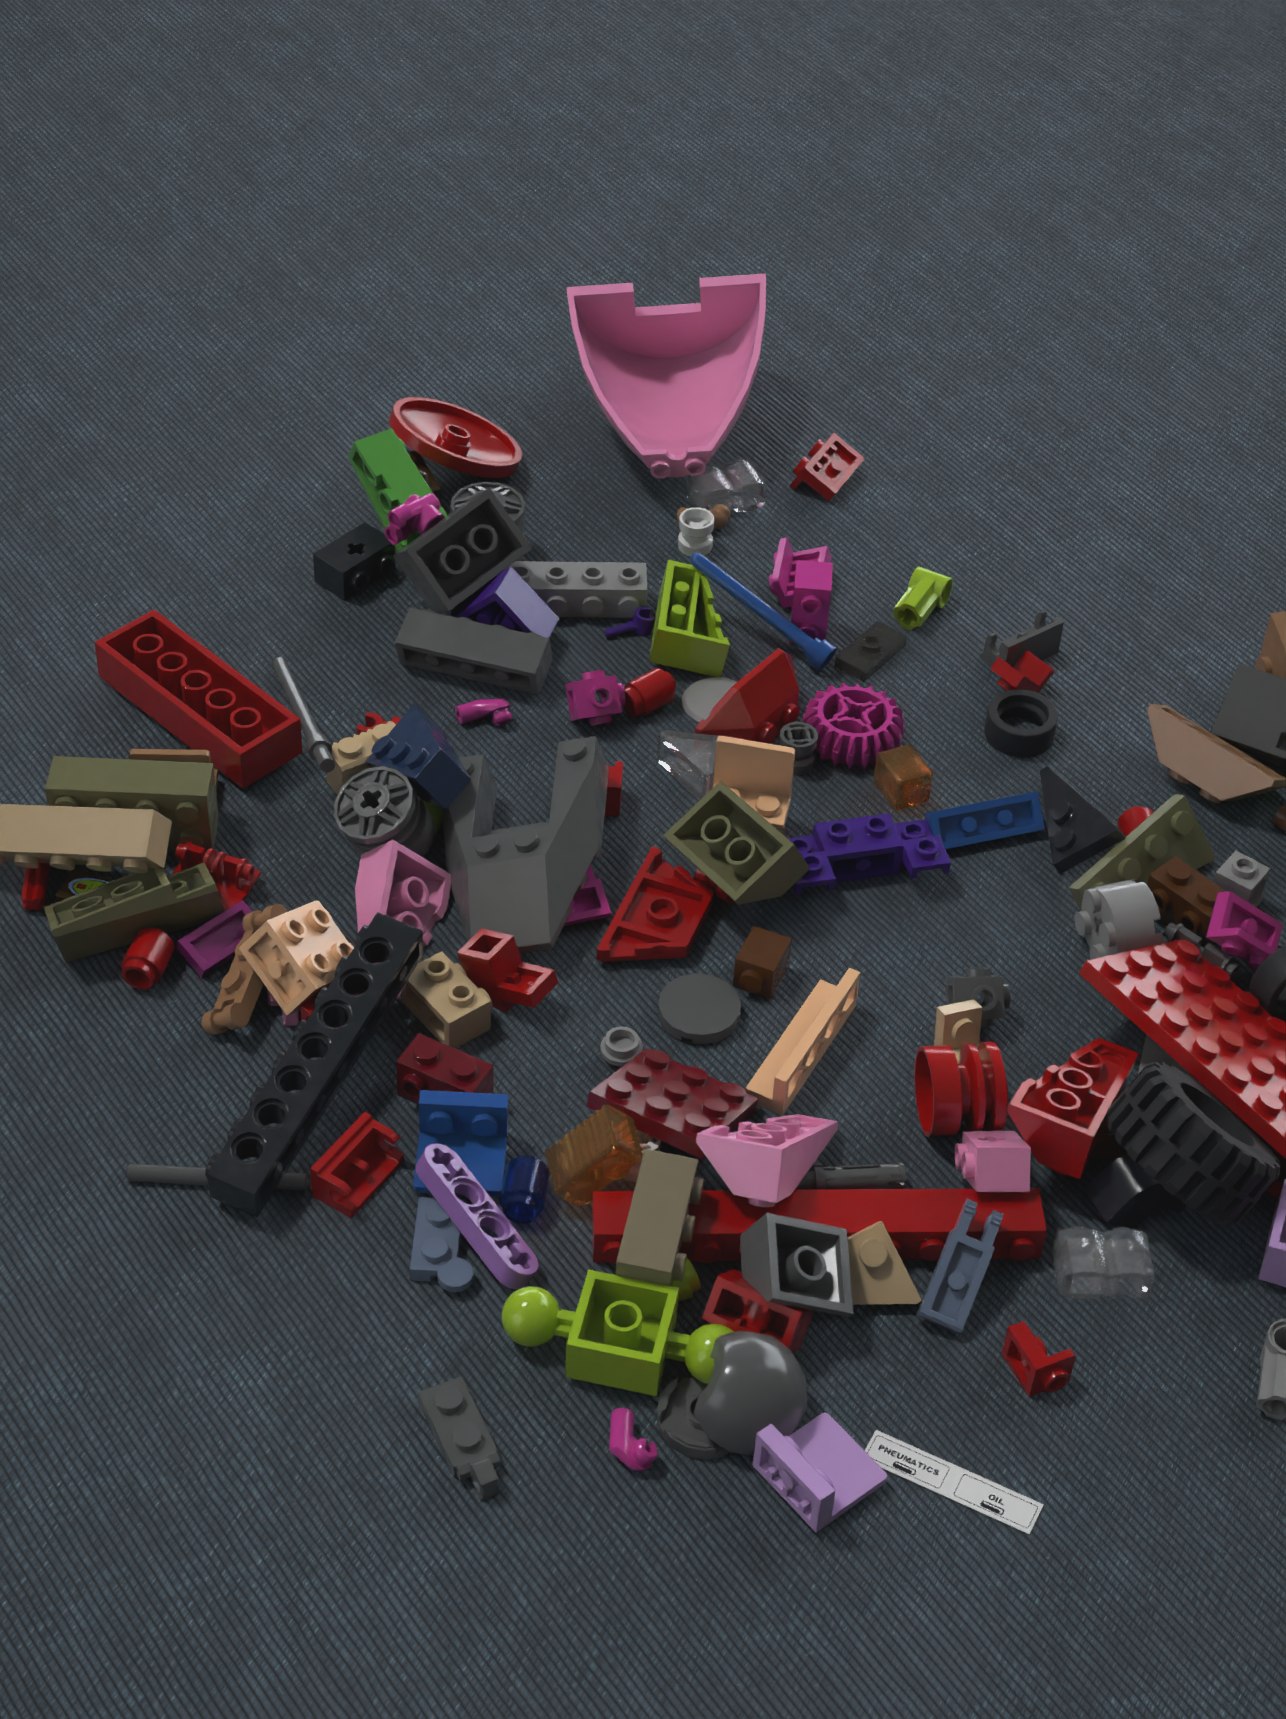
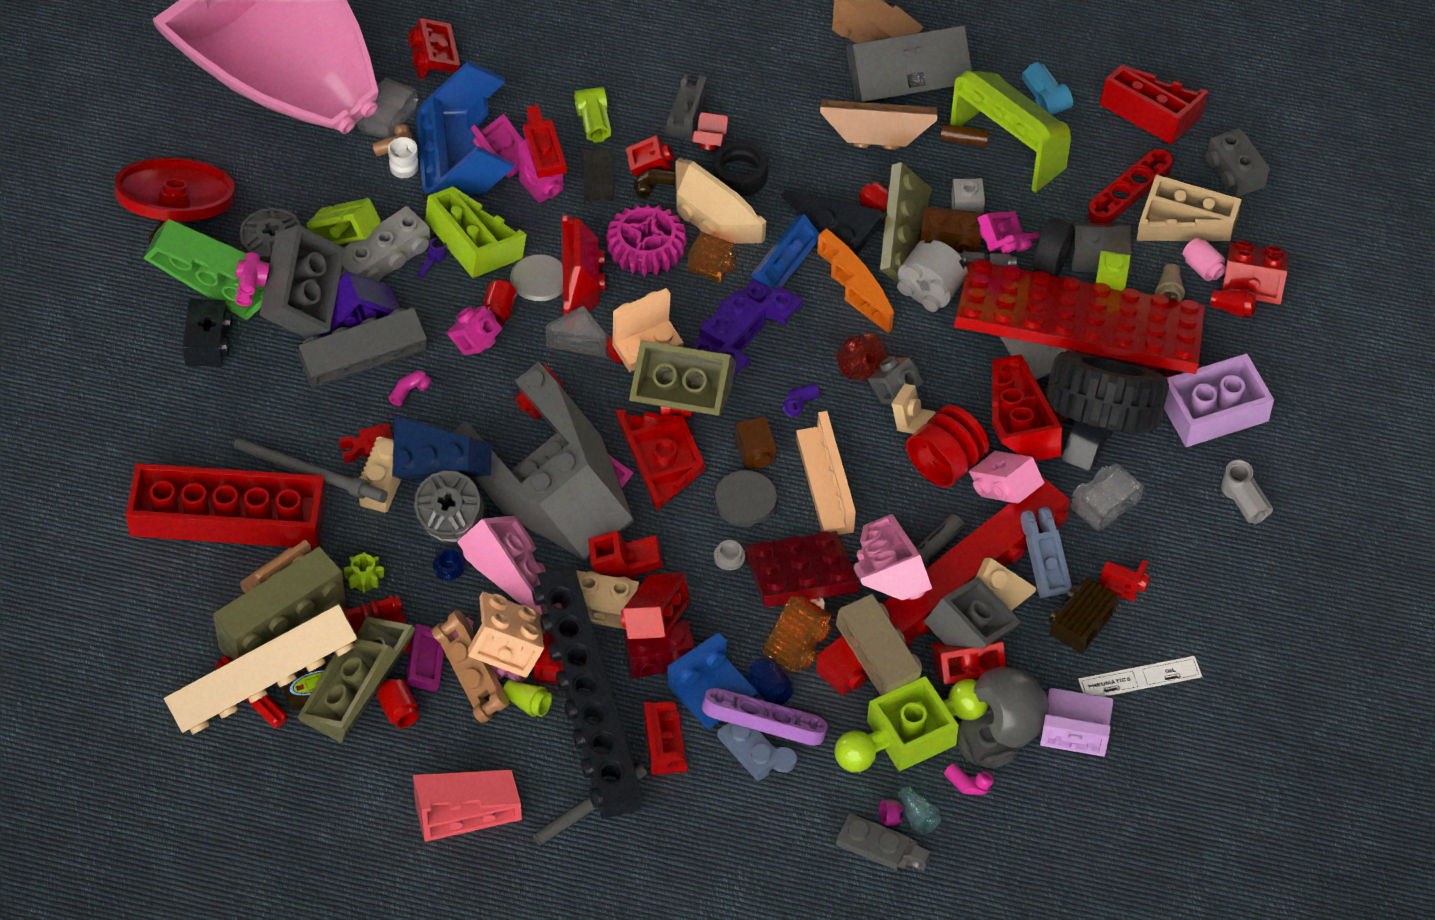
camera: 40 degrees left, 10 degrees up
blue piece [690,553,837,671] -> none
dark grey wheel [779,722,818,775] -> none
none -> lime brick [307,198,381,245]
none -> lime gear [344,552,384,593]
none -> coral wedge [413,770,522,842]
none -> blue windscreen [416,61,515,195]
none -> clear blue plate [433,550,465,581]
none -> lime cone [503,680,552,717]
none -> red hinge [523,105,567,179]
none -> red brick [621,572,690,639]
none -> red bracket [626,135,675,177]
none -> dark brown arm [633,168,675,198]
none -> tan wedge [675,158,766,244]
none -> dark purple arm [782,383,819,417]
none -> orange slope [817,228,894,333]
none -> clear red brick [834,334,888,381]
none -> magenta hinge [879,800,905,826]
none -> clear light blue cone [897,786,941,835]
none -> dark brown brick [1049,578,1119,654]

